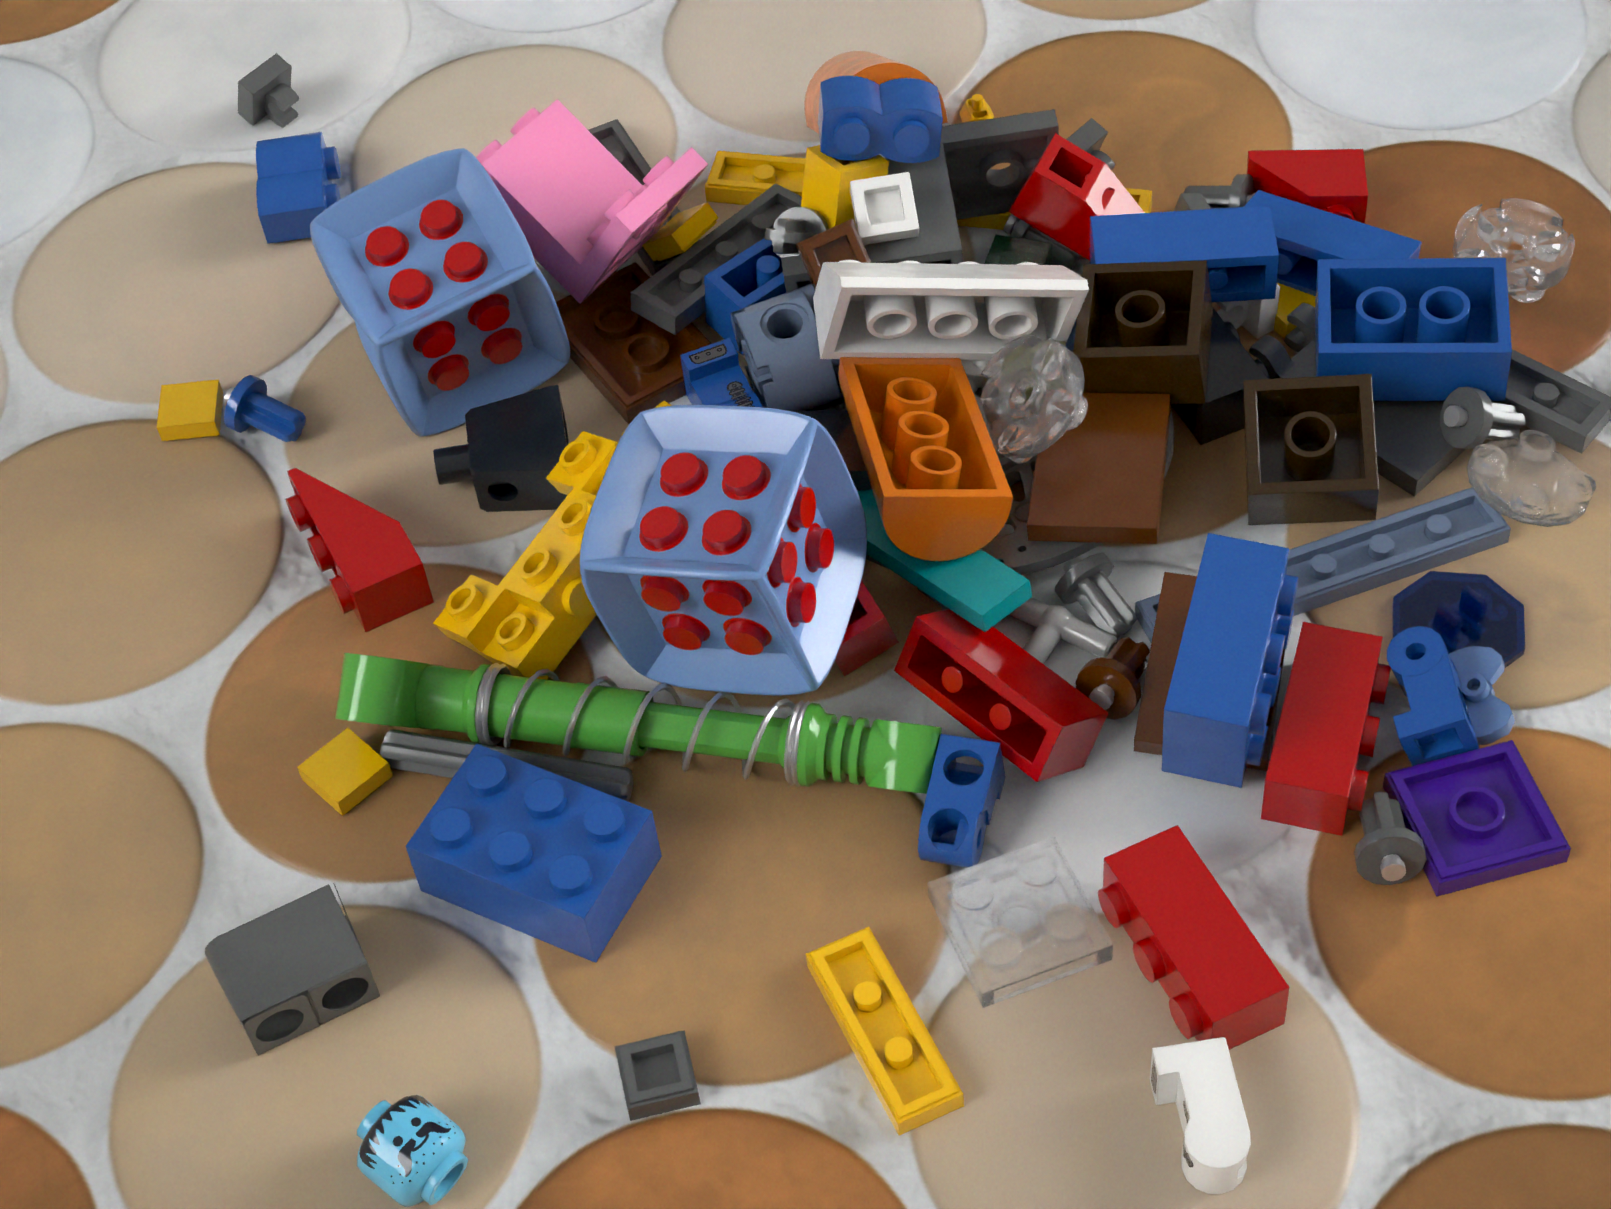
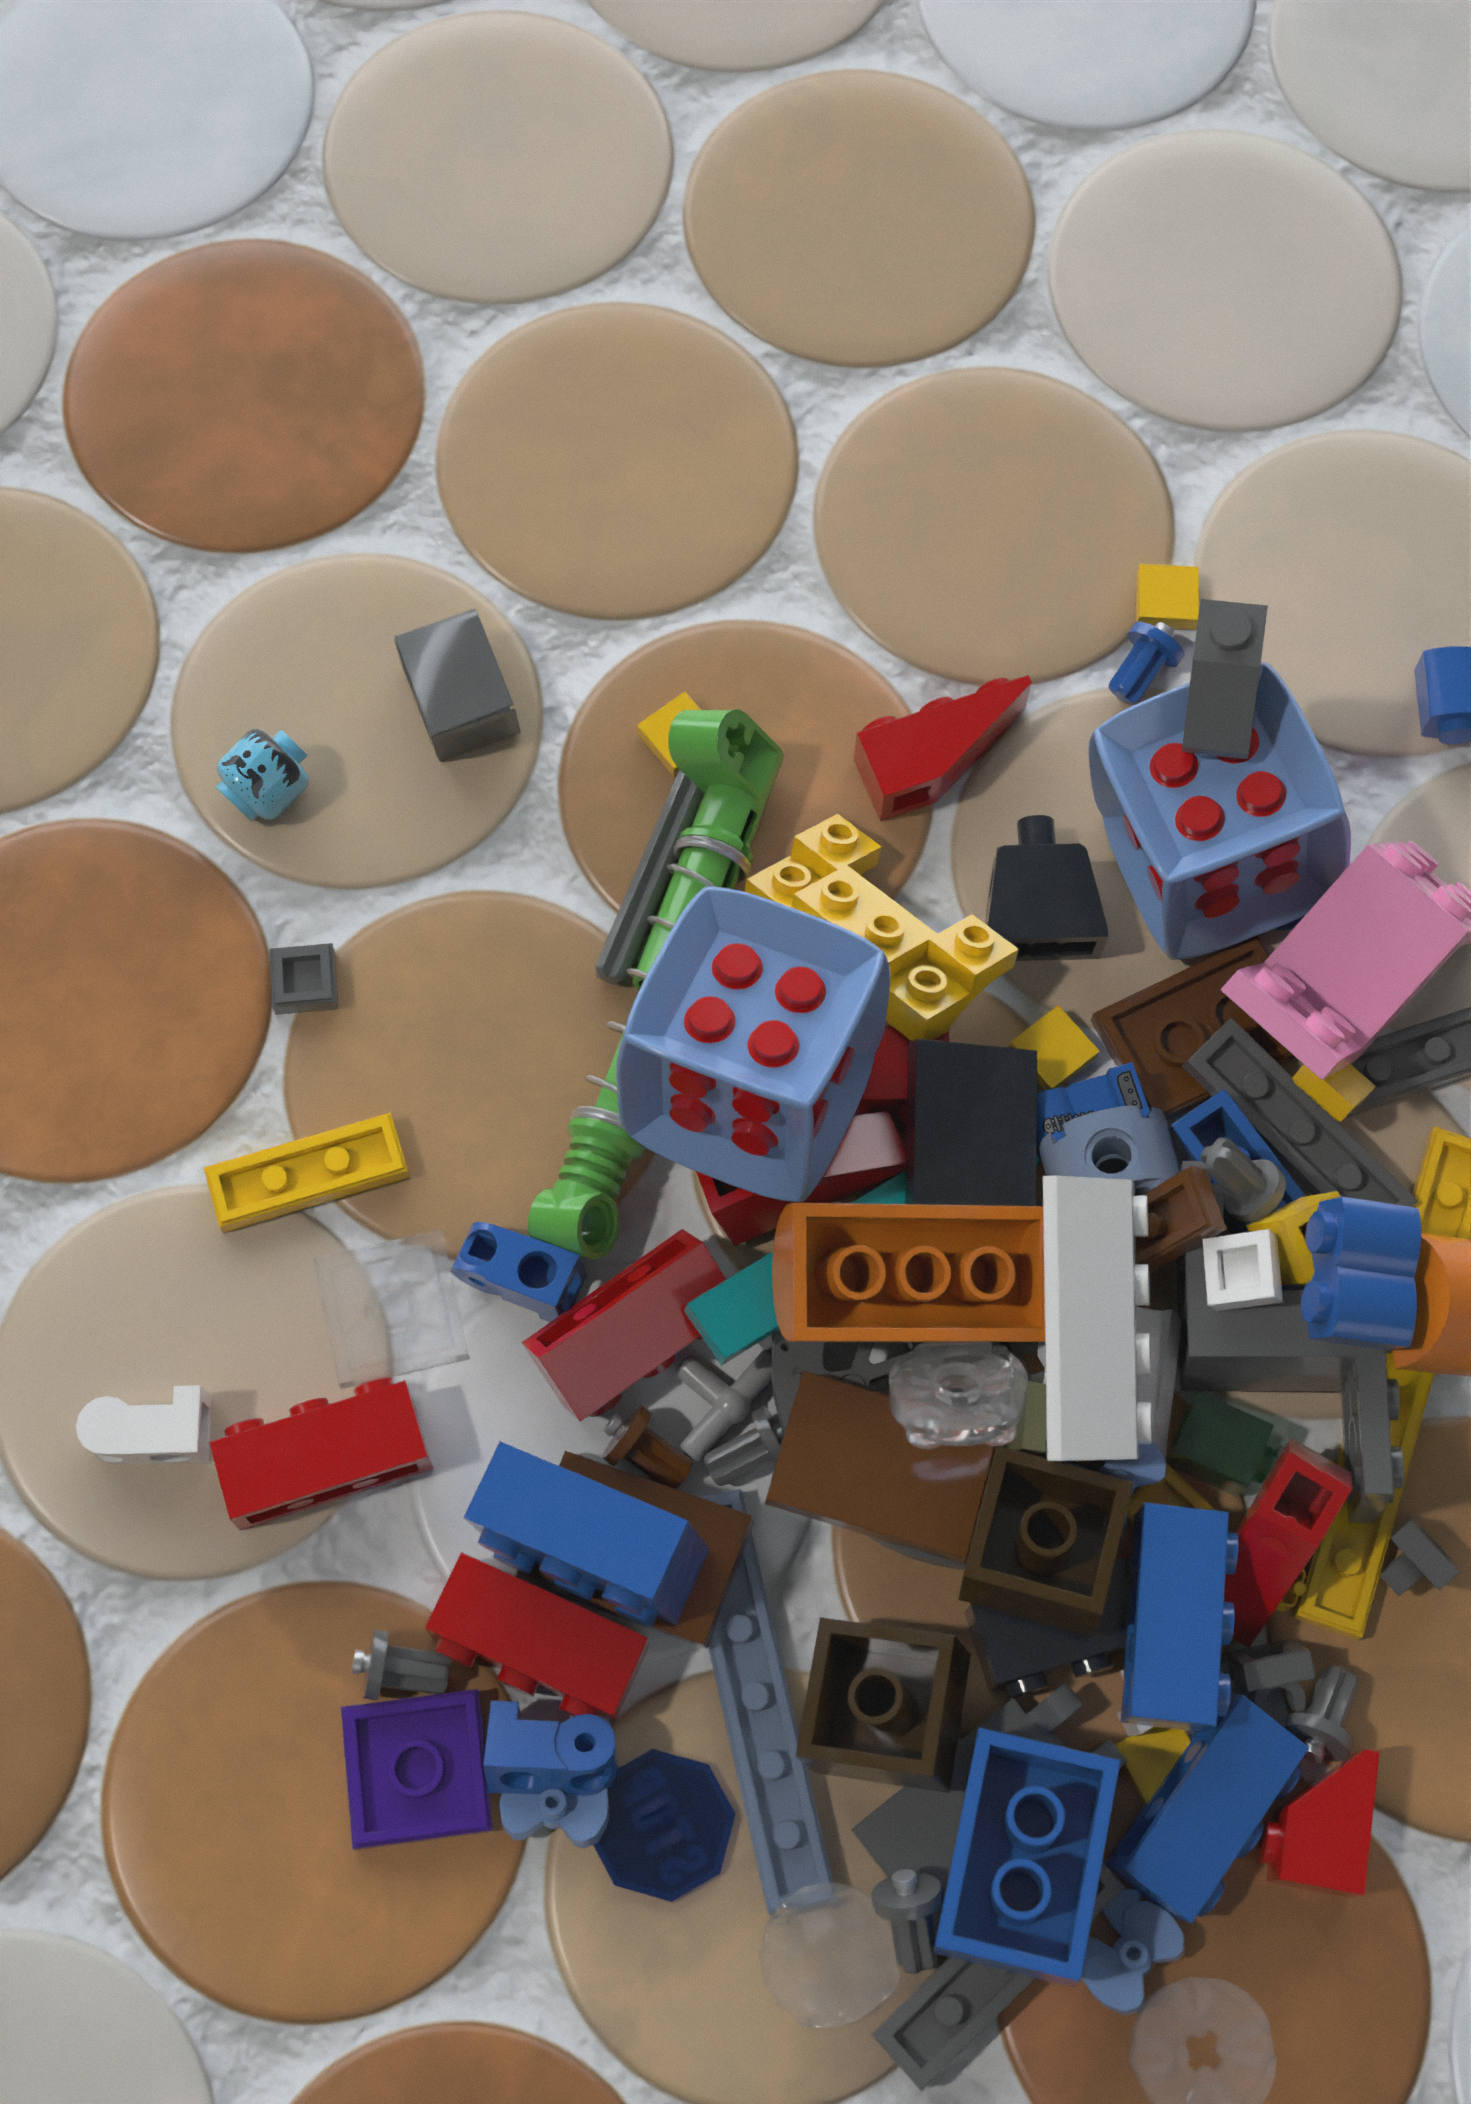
camera: 90 degrees right, 20 degrees up
blue brick [405,743,662,963] -> none
none -> dark grey slope [1182,599,1268,759]

